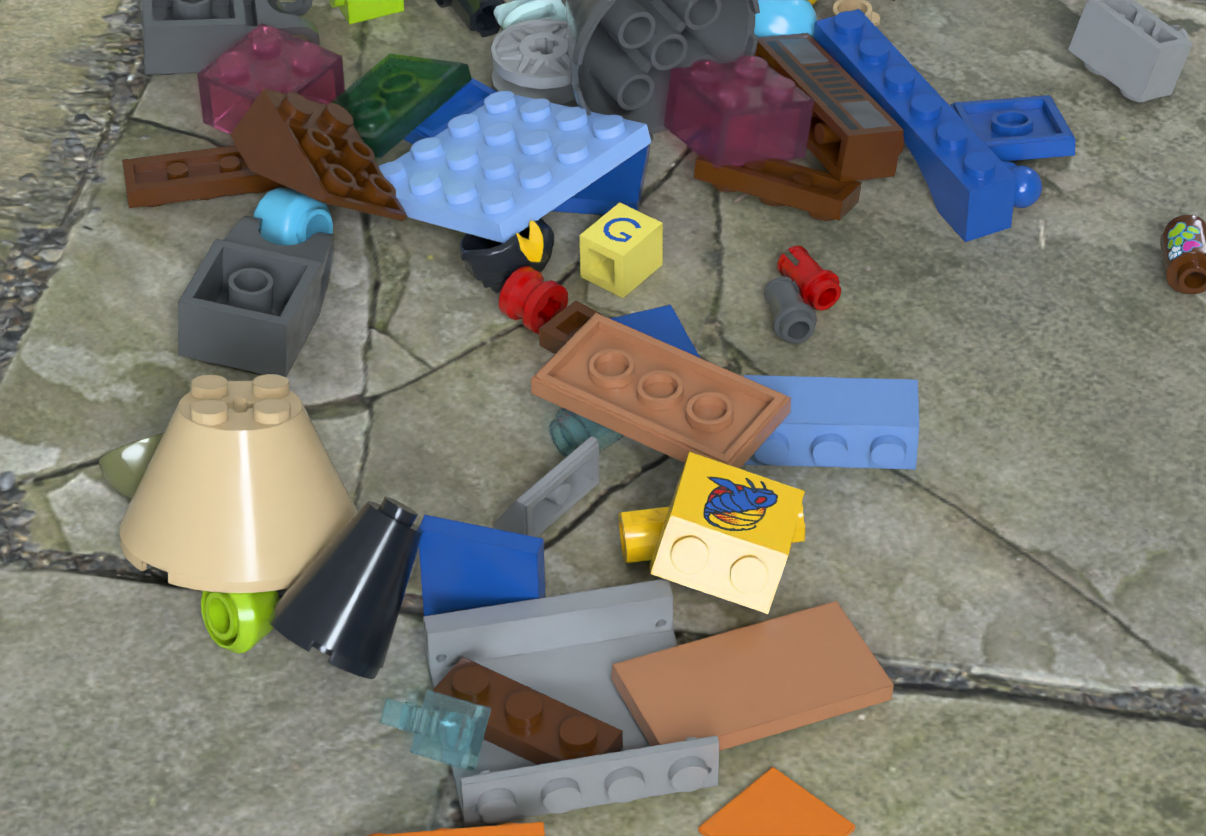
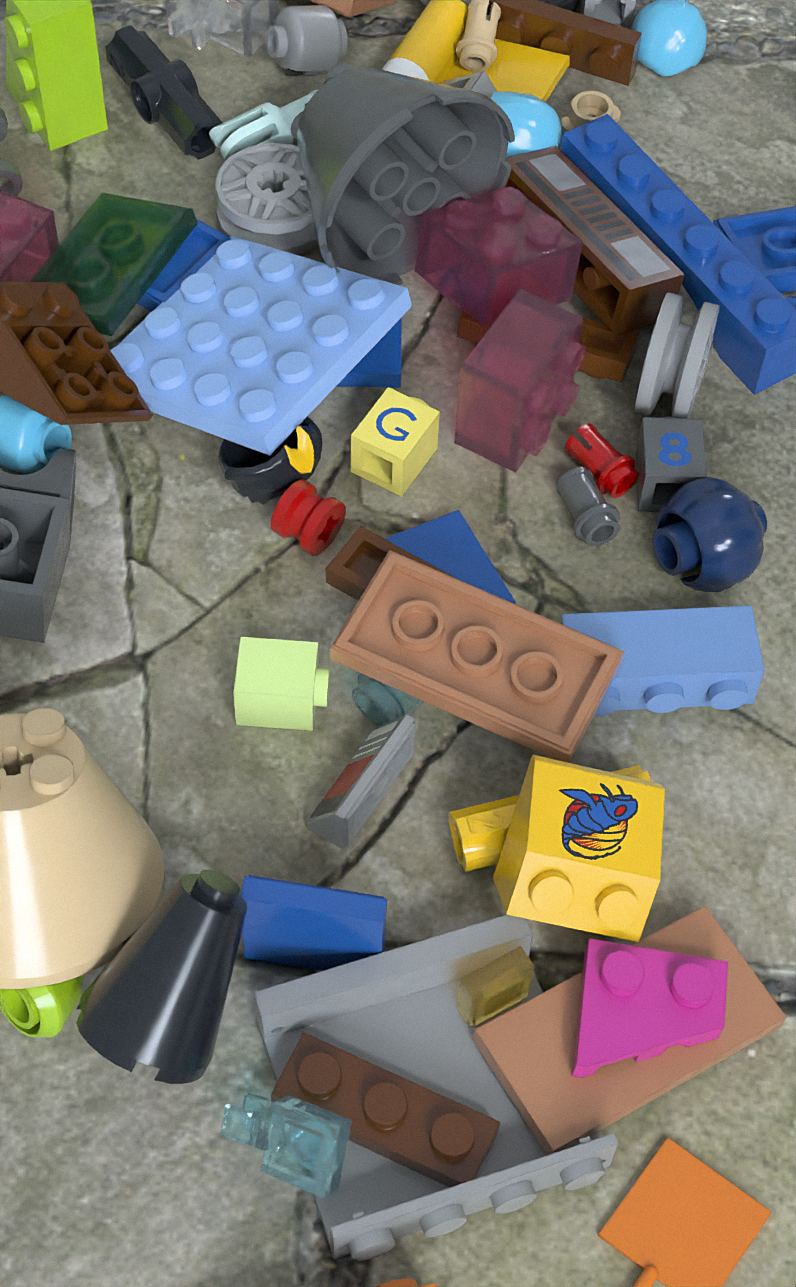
camera: 10 degrees left, 15 degrees up
none -> yellowish green brick [233,637,330,731]
none -> clear pink brick [454,289,585,473]
none -> clear yellow tile [456,946,534,1026]
none -> dark pink wing [572,938,728,1078]
none -> light grey wheel [635,292,720,419]
none -> dark grey brick [635,416,707,512]
none -> dark blue plant [652,477,767,592]

